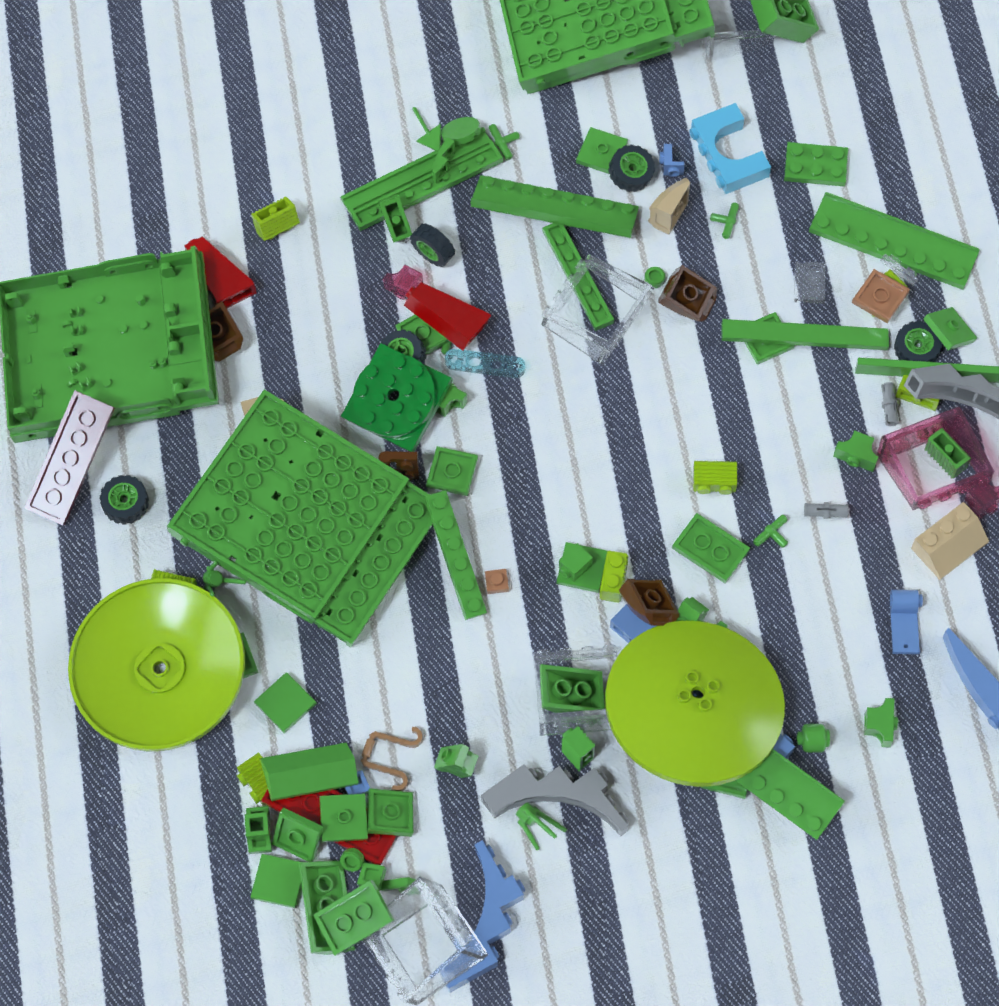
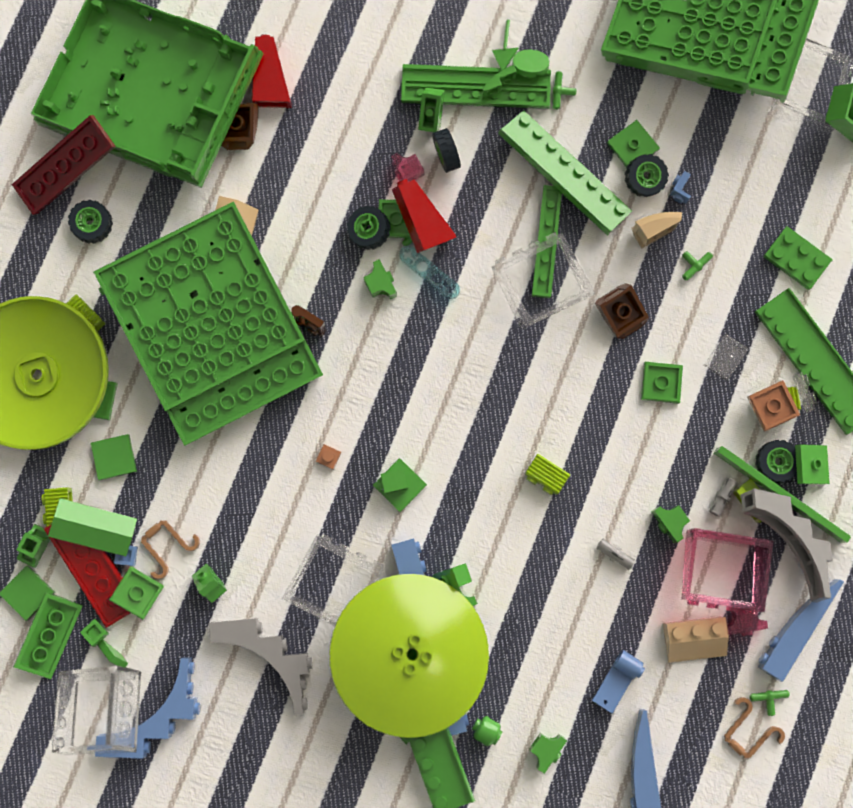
camera: 30 degrees right, 15 degrees up
bright green plant [203,561,247,597] -> none
lime brick [251,197,300,241] -> none
bright green plate [272,808,324,862] -> none
bright green plate [313,880,395,956] -> none
bright green plate [319,794,368,842] -> none
green piece [340,343,453,452] -> none
bright green tile [340,848,364,872] -> none
bright green plate [424,490,487,620] -> none
bright green plate [426,446,478,496] -> none
bright green plant [516,802,567,850] -> none
bright green slope [540,664,605,722] -> none
bright green brick [561,727,595,771] -> none
lime brick [599,551,628,603] -> none
reddish brown slope [619,579,679,626] -> none
bright green tile [644,267,665,288] -> none
bright green plate [672,513,750,584] -> none
medium azure arch [689,103,771,195] -> none
bright green tile [721,319,889,350] -> none
bright green piece [753,515,788,548] -> none
bright green brick [924,428,971,479] -> none

